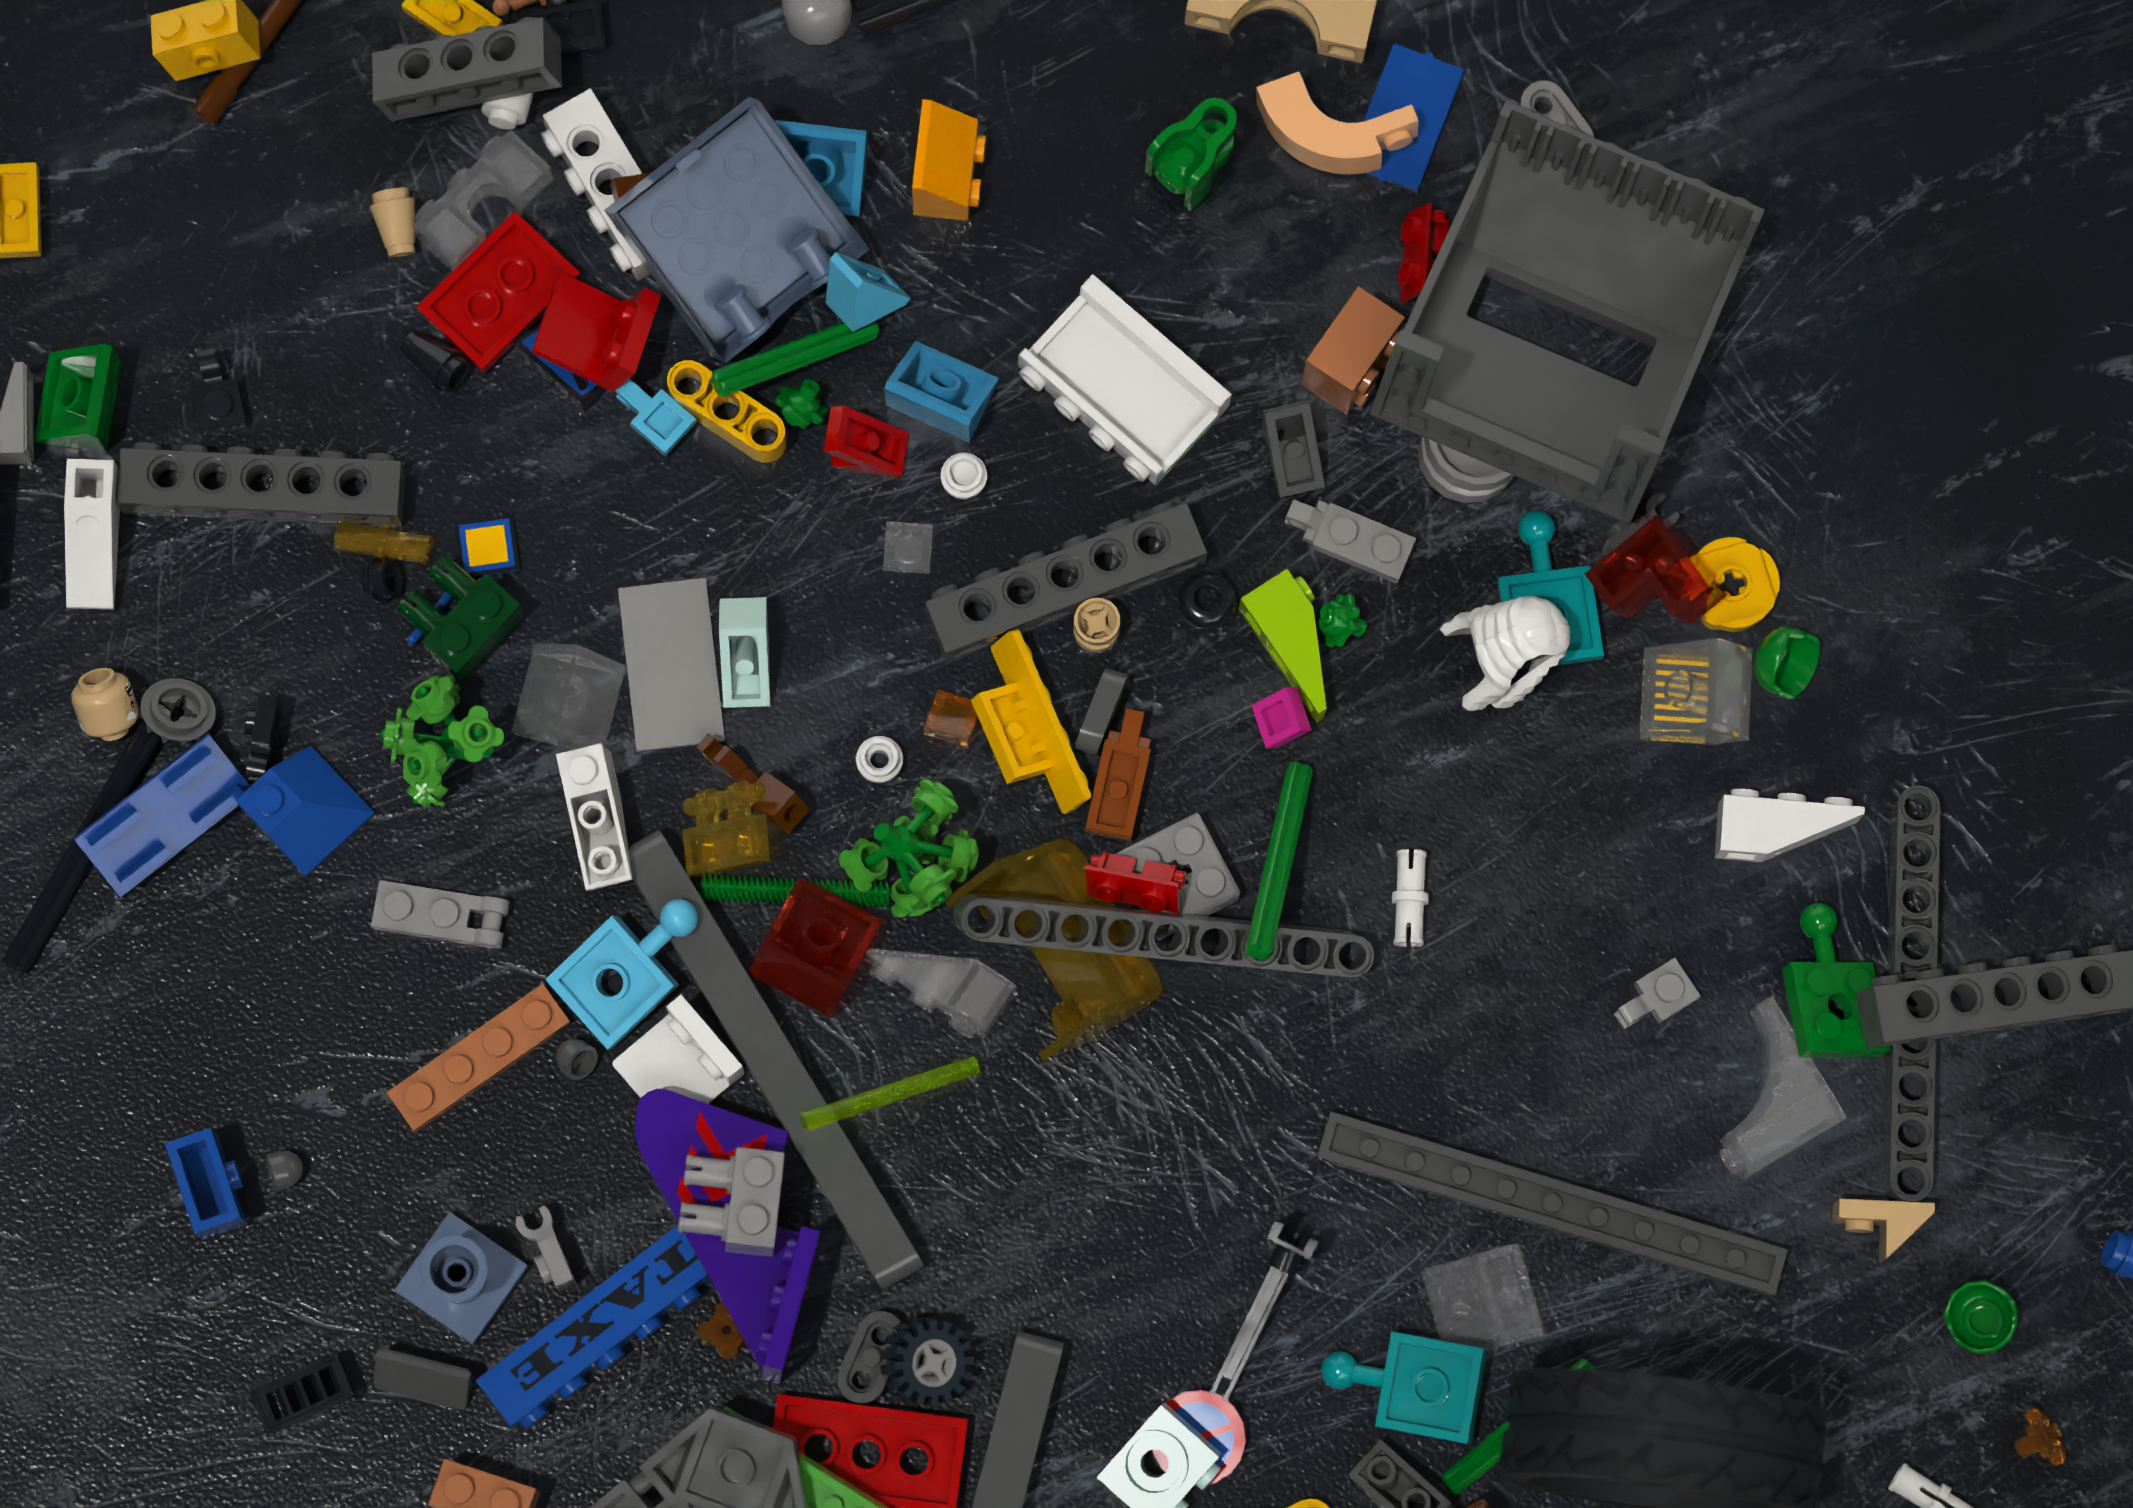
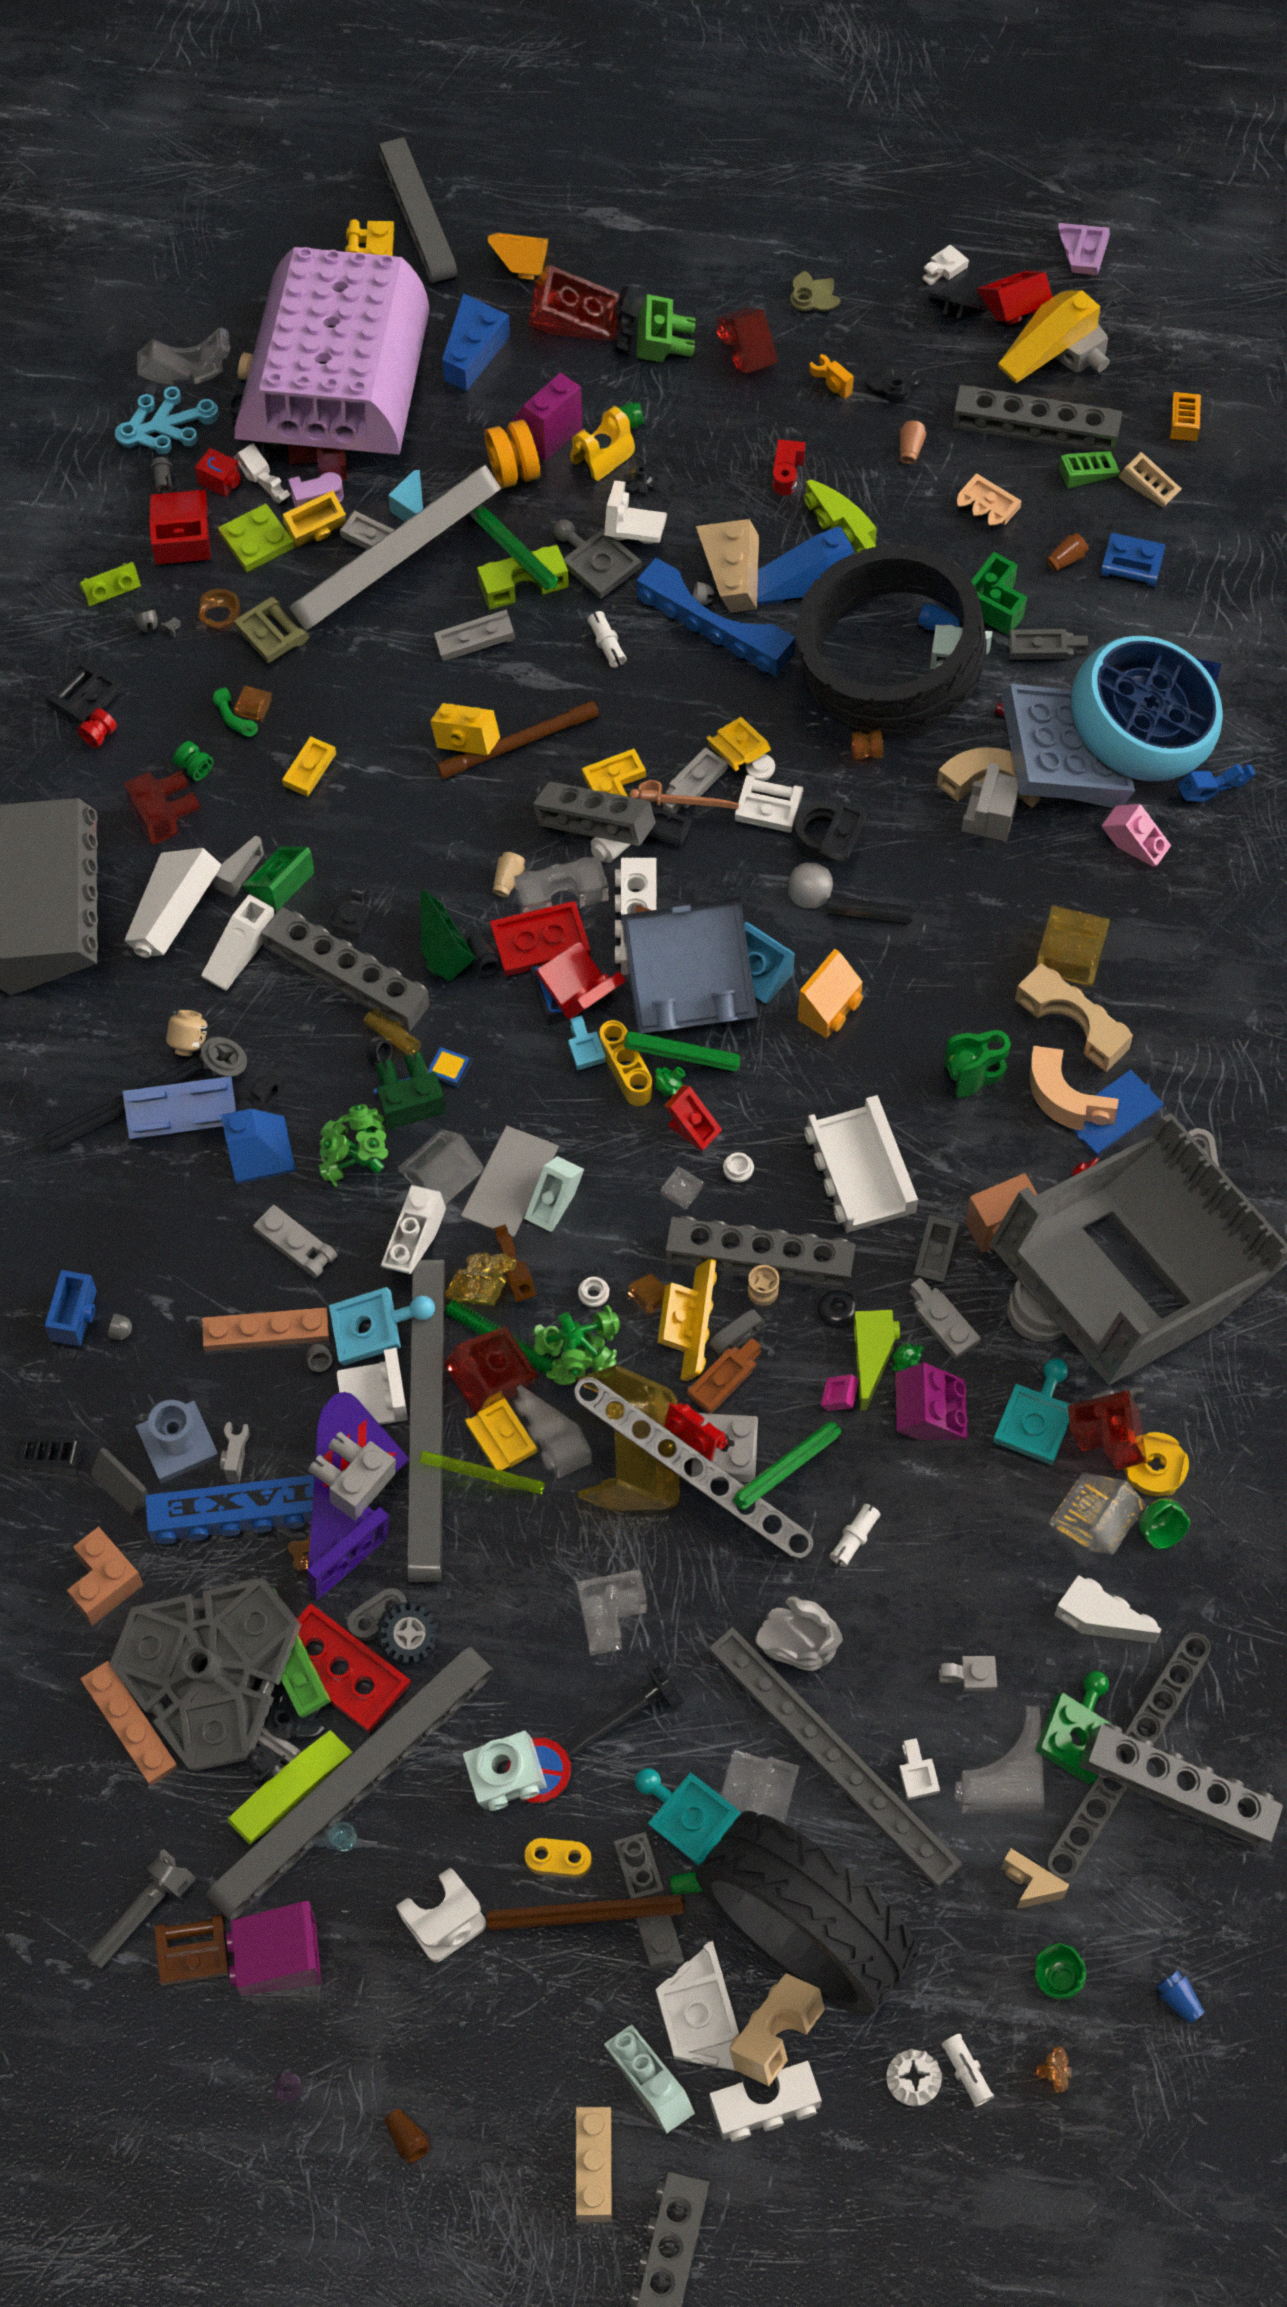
camera: 35 degrees right, 15 degrees down
medium azure slope [826,252,911,332] -> none
dark azure slope [884,341,999,443] -> none
white hair [1440,596,1570,711] -> none
none -> dark green slope [420,890,475,982]
none -> yellow plate [465,1398,537,1475]
none -> clear brick [576,1569,647,1655]
none -> light grey hair [755,1596,843,1671]
none -> magenta slope [895,1362,968,1440]
none -> white plate [899,1738,940,1801]

